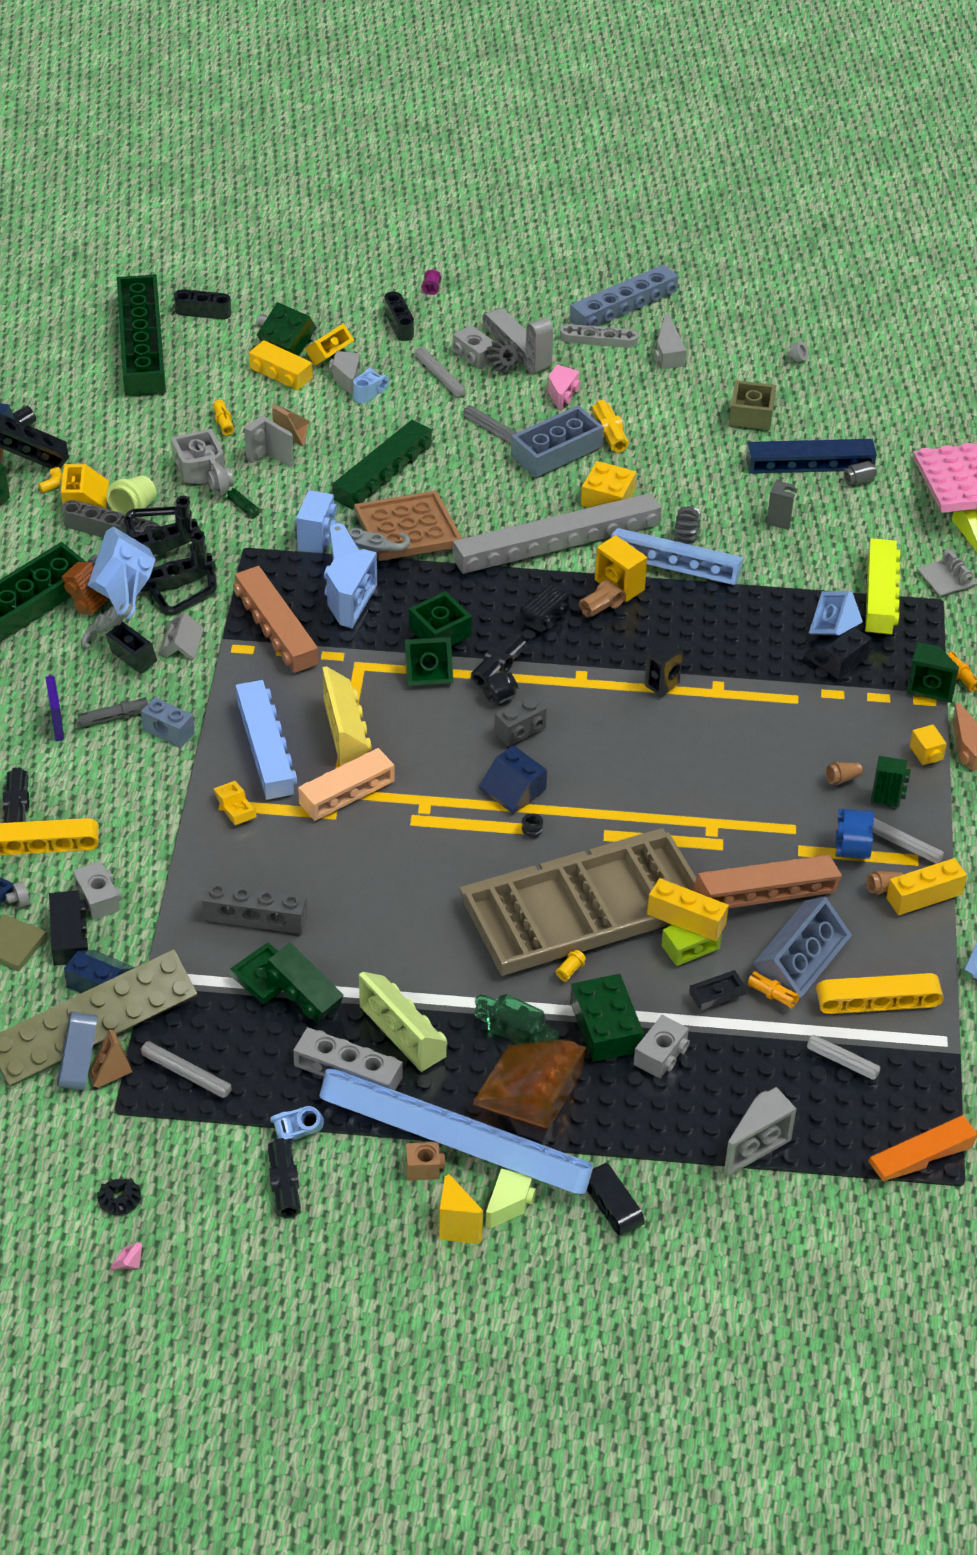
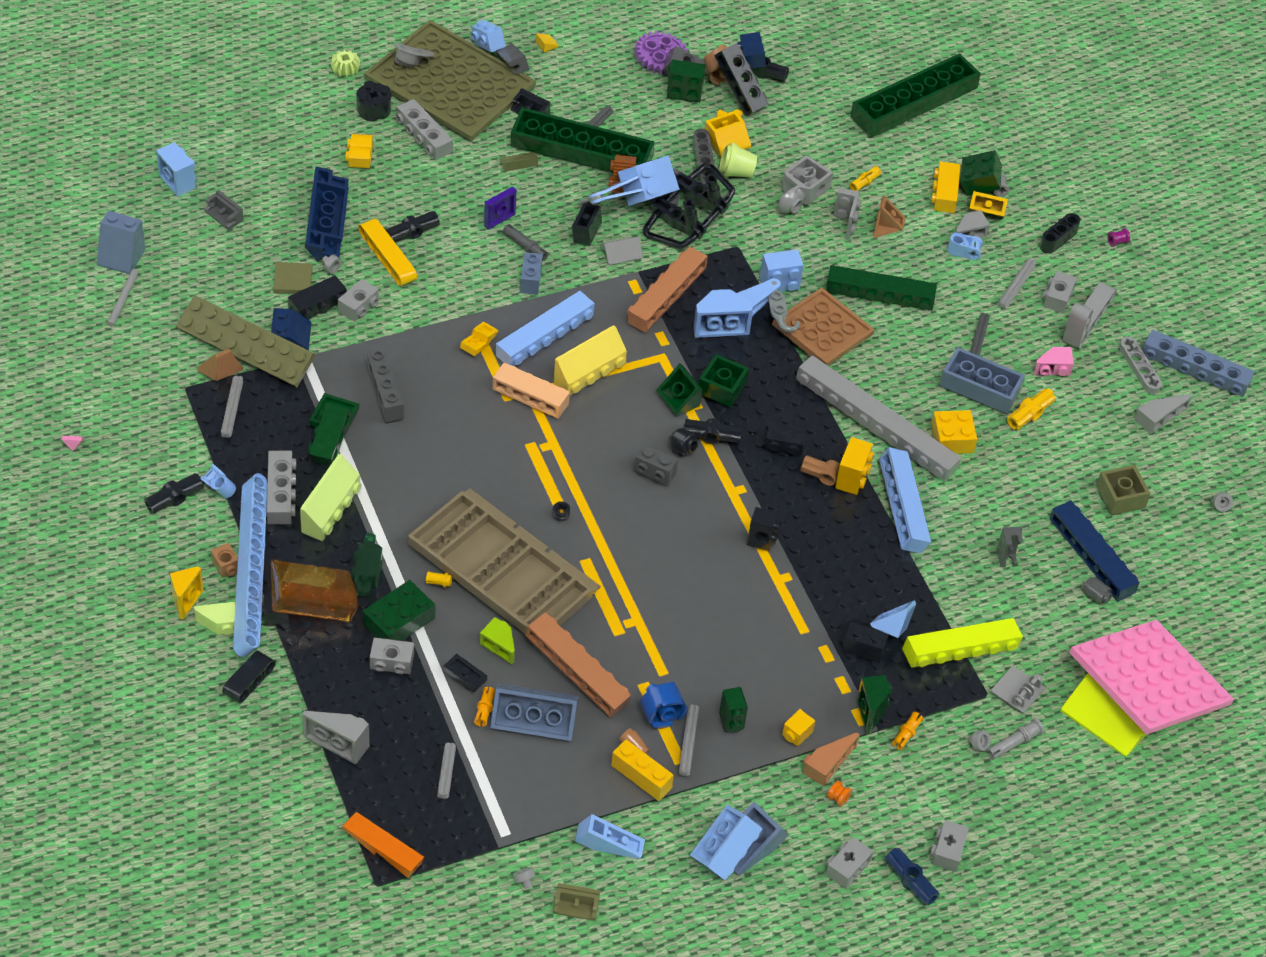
camera: 60 degrees right, 5 degrees up
sand blue beam [57,1011,97,1091] -> none
black gear [97,1175,141,1215] -> none
black beam [174,289,232,320] -> none
dark green axle [227,488,260,518] -> none
dark blue slope [479,745,547,813] -> none
dark grey gear [485,338,520,373] -> none
yellow brick [647,878,729,941] -> none
dark grey gear [675,506,701,543] -> none
yellow beam [816,973,944,1014] -> none
medium nougat cone [825,762,863,785] -> none

